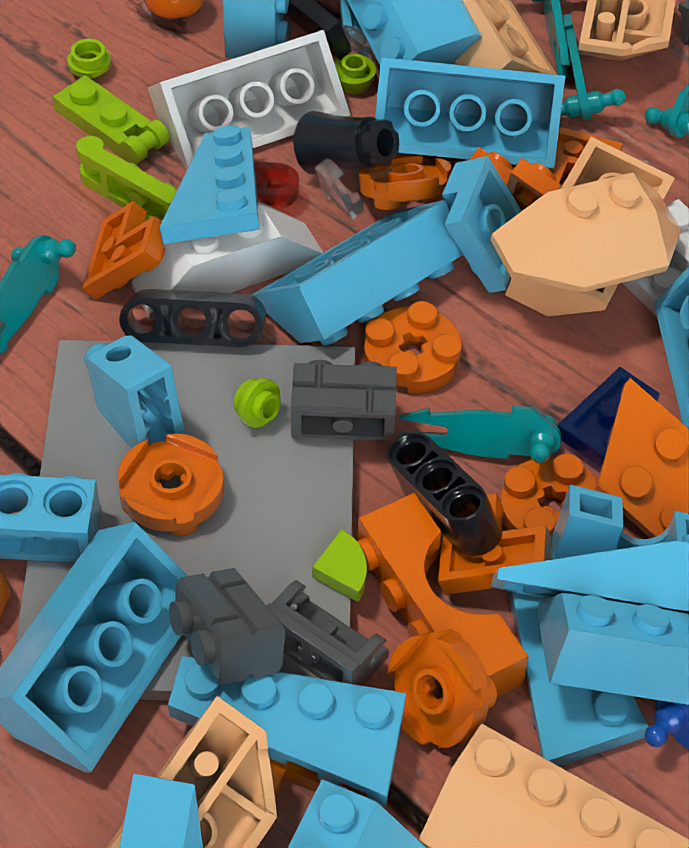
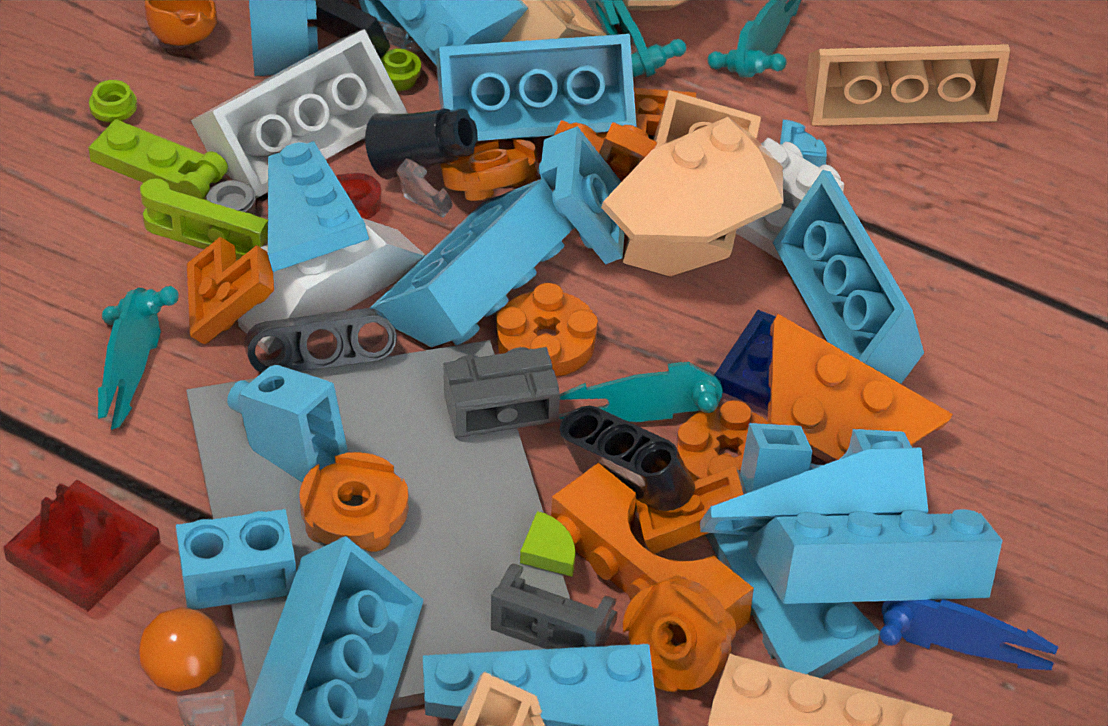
camera: 15 degrees left, 5 degrees down
dark grey brick [169,568,286,685] -> none
lime plate [233,378,281,428] -> none
none -> light grey tile [207,180,257,215]

